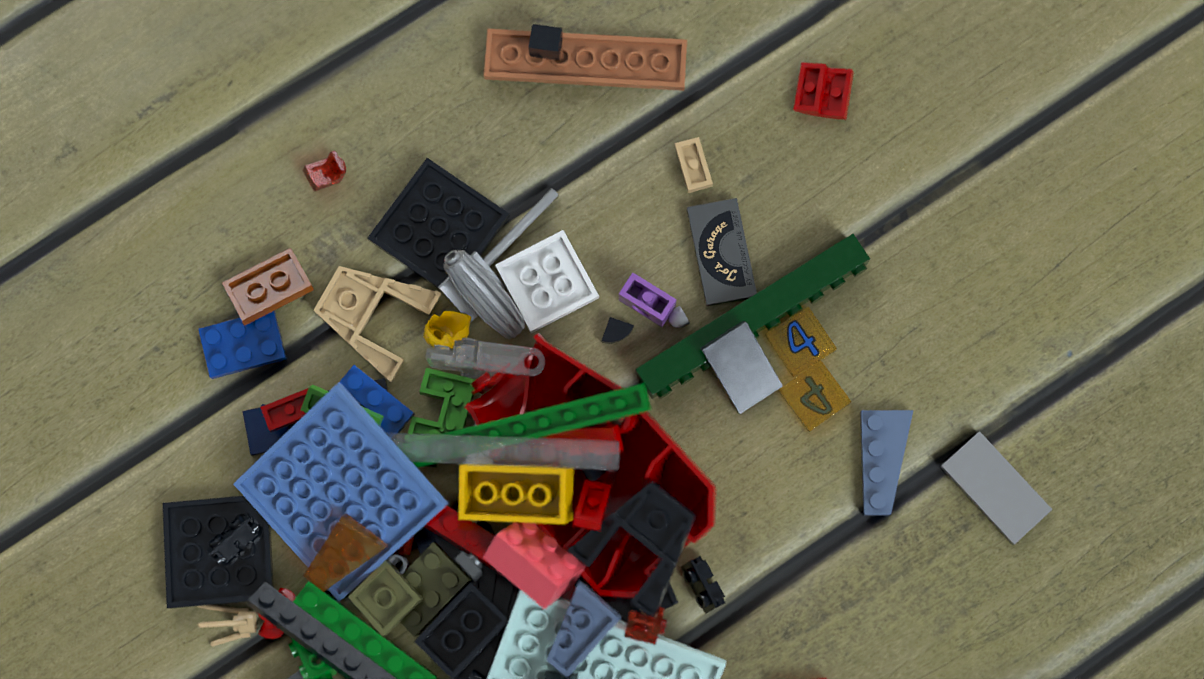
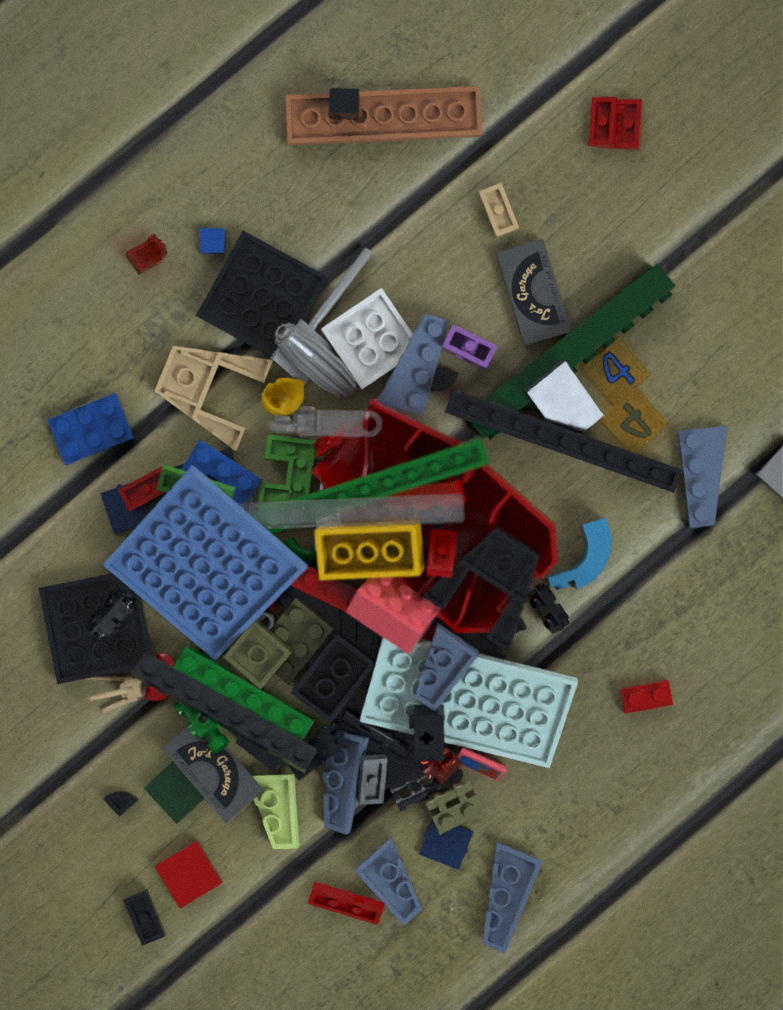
camera: 10 degrees left, 10 degrees up
plate [222,248,314,326] -> none
clear orange wing [303,513,388,592] -> none
dark grey plate [455,551,482,583] -> none
clear red bracket [623,607,667,645] -> none
light grey hinge [668,306,690,328] -> none
none -> blue tile [200,228,225,254]
none -> green arm [284,537,317,565]
none -> sand blue wing [377,313,449,415]
none -> black plate [444,389,682,493]
none -> dark azure arch [546,518,611,590]

